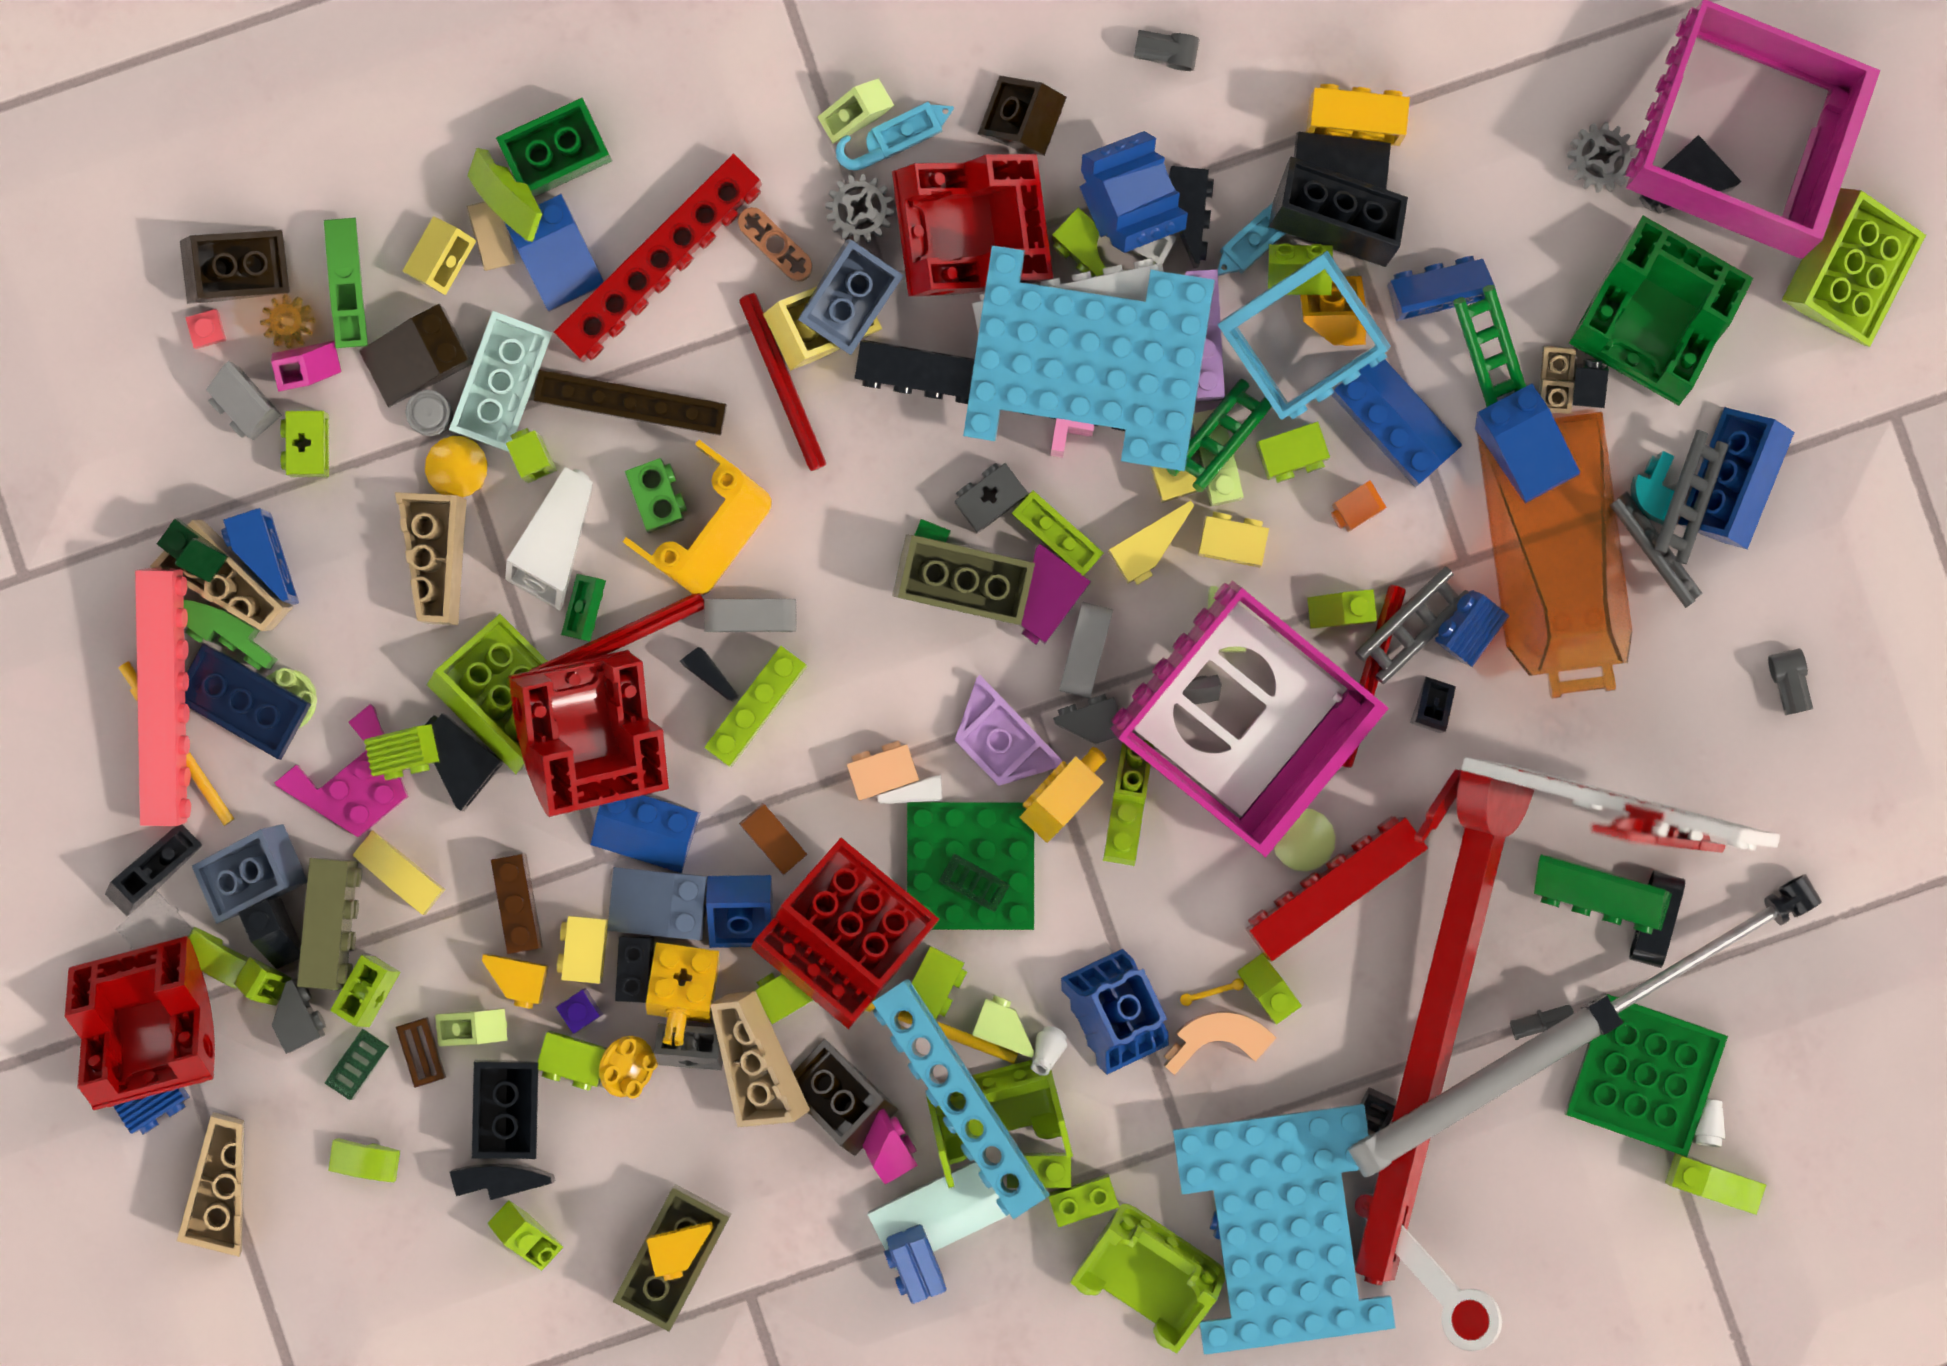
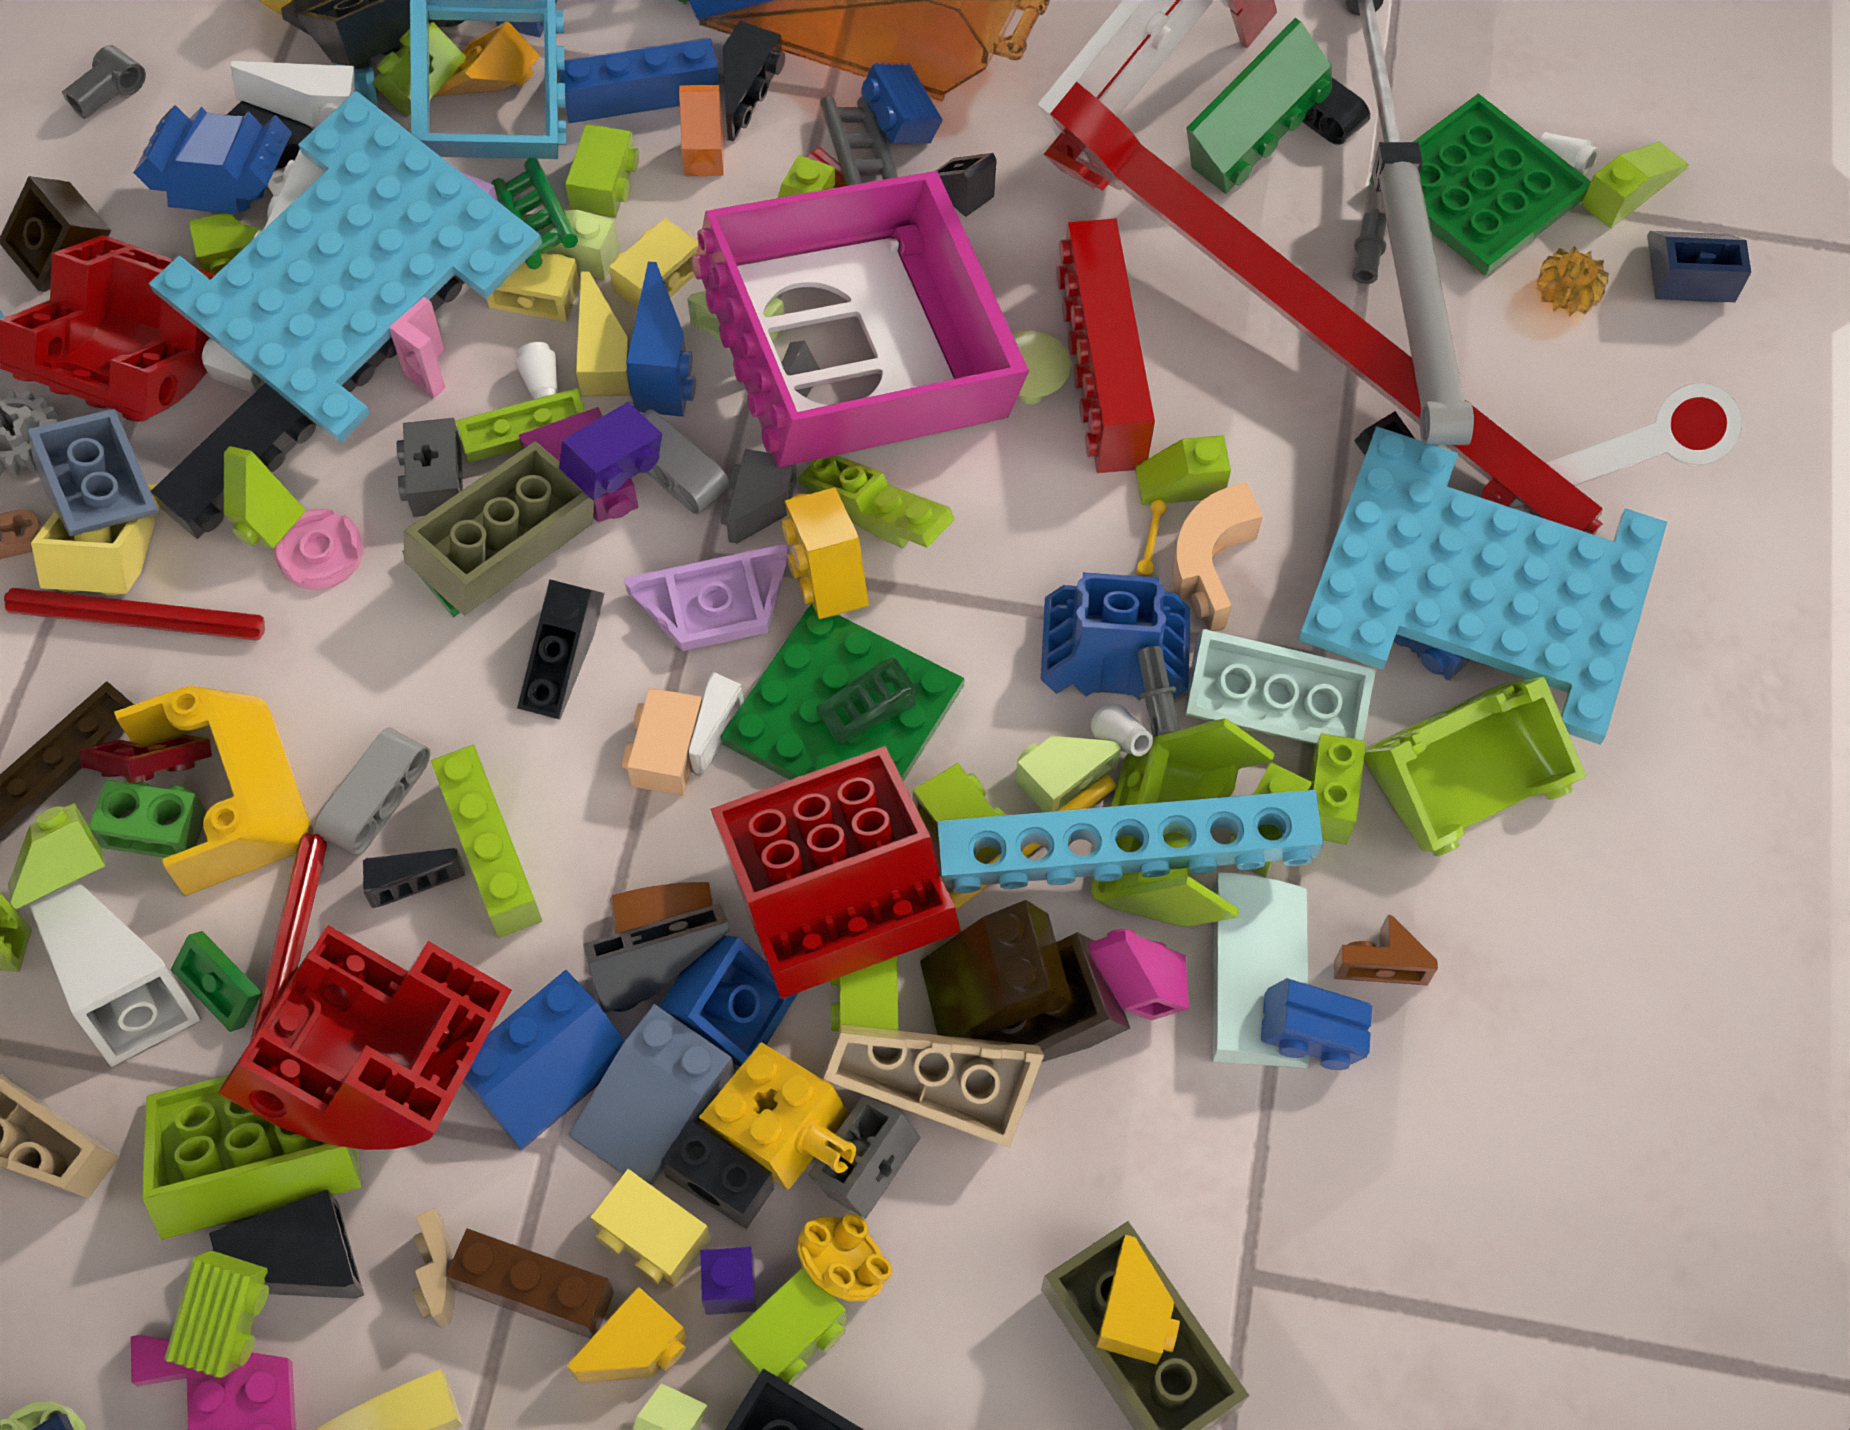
camera: 65 degrees left, 25 degrees down
none -> lime slope [8,803,105,910]
none -> dark red plate [79,734,212,783]
none -> lime slope [224,446,306,548]
none -> white slope [231,61,356,127]
none -> bright pink tile [274,508,363,590]
none -> tan slope [412,1208,455,1328]
none -> white cone [515,342,558,399]
none -> black slope [517,579,605,719]
none -> dark purple brick [559,402,662,501]
none -> black slope [583,903,730,1013]
none -> blue slope [626,261,696,417]
none -> black slope [723,20,785,141]
none -> dark brown slope [920,900,1072,1039]
none -> dark grey axle [1138,646,1181,737]
none -> light aqua slope [1185,629,1376,746]
none -> dark orange slope [1334,915,1438,986]
none -> clear yellow gear [1536,246,1609,317]
none -> dark blue slope [1647,231,1752,303]

